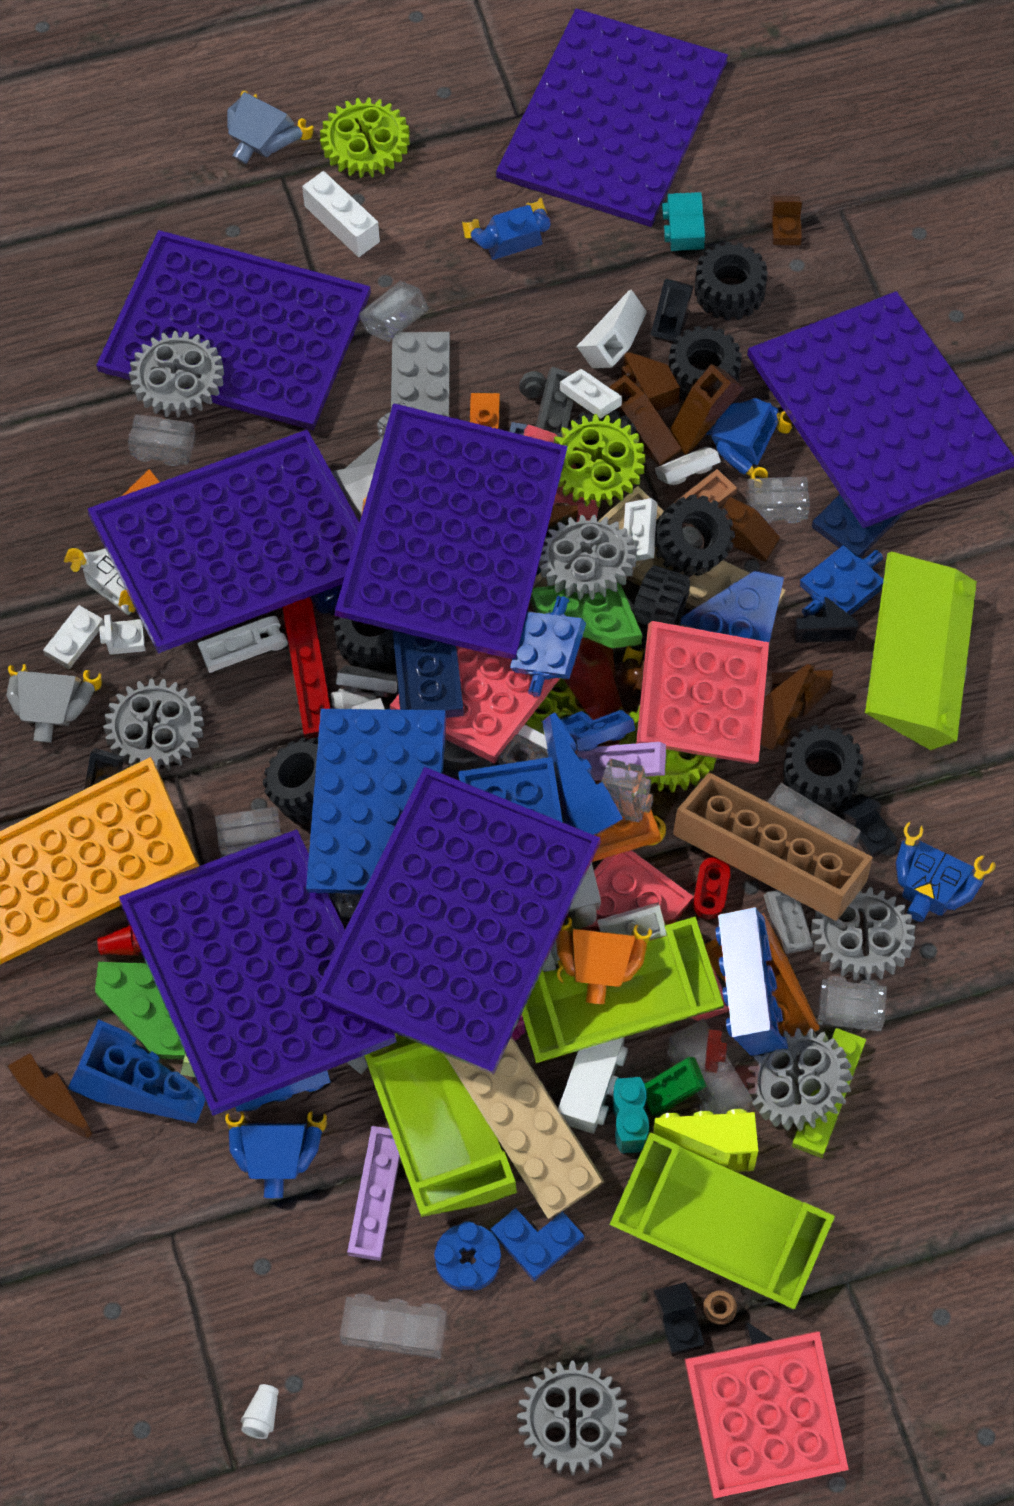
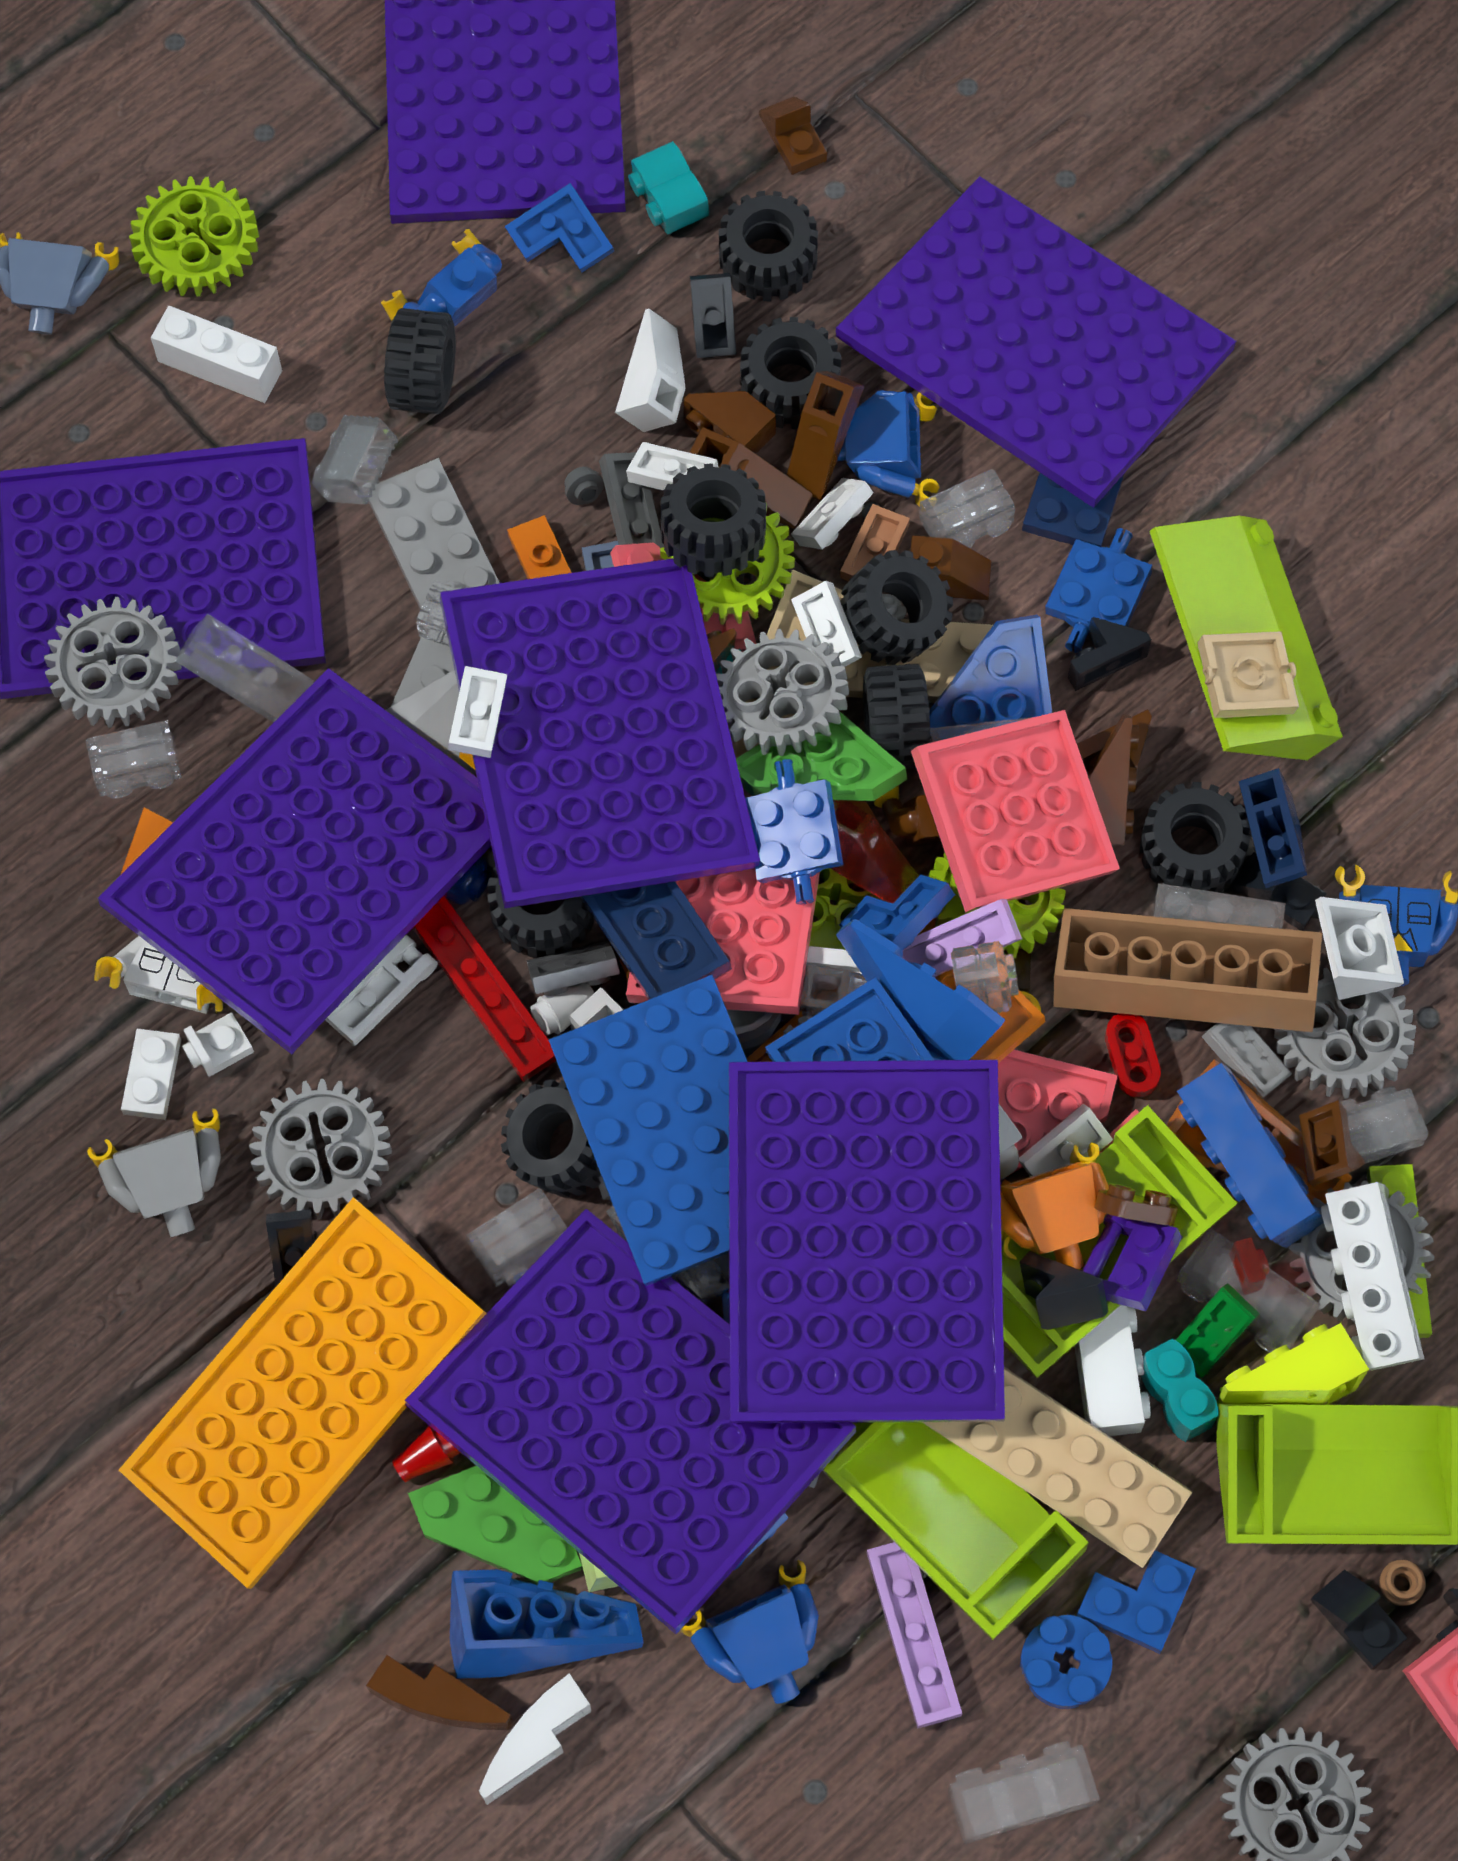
camera: 25 degrees left, 5 degrees up
none -> clear brick [175,614,314,722]
none -> black tyre [384,308,456,415]
none -> white plate [448,666,507,758]
none -> white slope [479,1673,591,1805]
none -> blue plate [505,183,614,273]
none -> black tyre [661,463,766,577]
none -> black slope [1019,1251,1109,1330]
none -> dark purple plate [1080,1214,1182,1311]
none -> reddish brown plate [1094,1184,1178,1226]
none -> tan plate [1197,631,1299,718]
none -> dark blue slope [1239,768,1307,888]
none -> reddish brown slope [1299,1100,1365,1186]
none -> white slope [1315,897,1404,1000]
none -> white brick [1321,1182,1424,1371]

